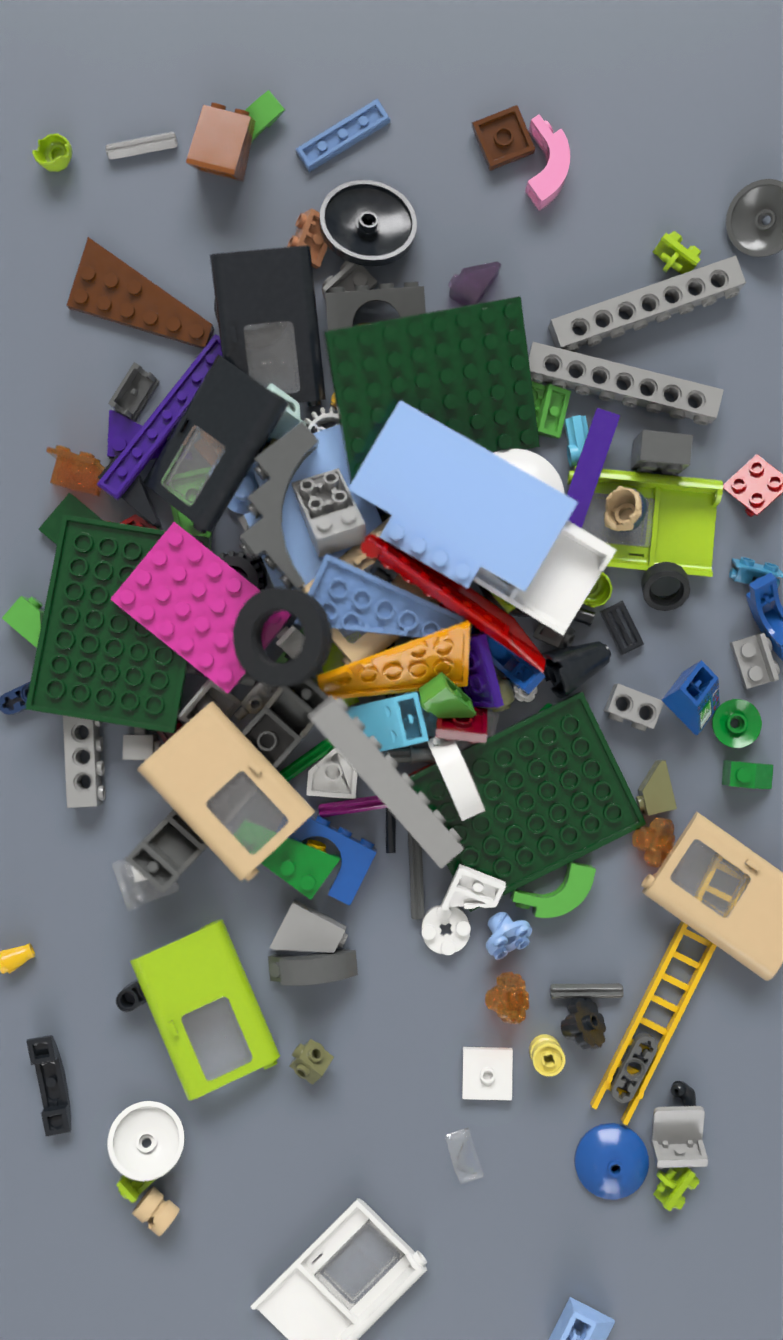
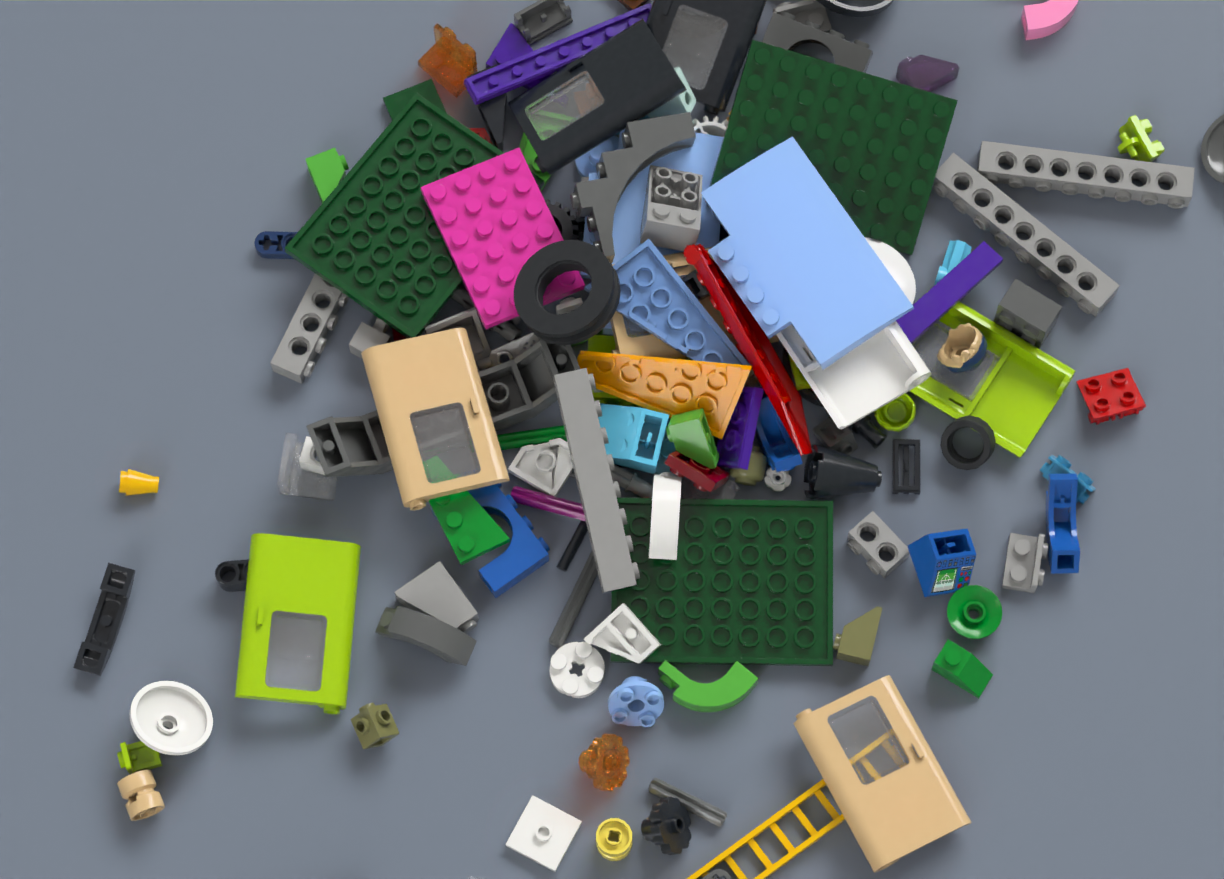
camera: 25 degrees right, 15 degrees down
bright green slope [532,381,571,439] -> none
clear orange plant [632,817,675,868] -> none

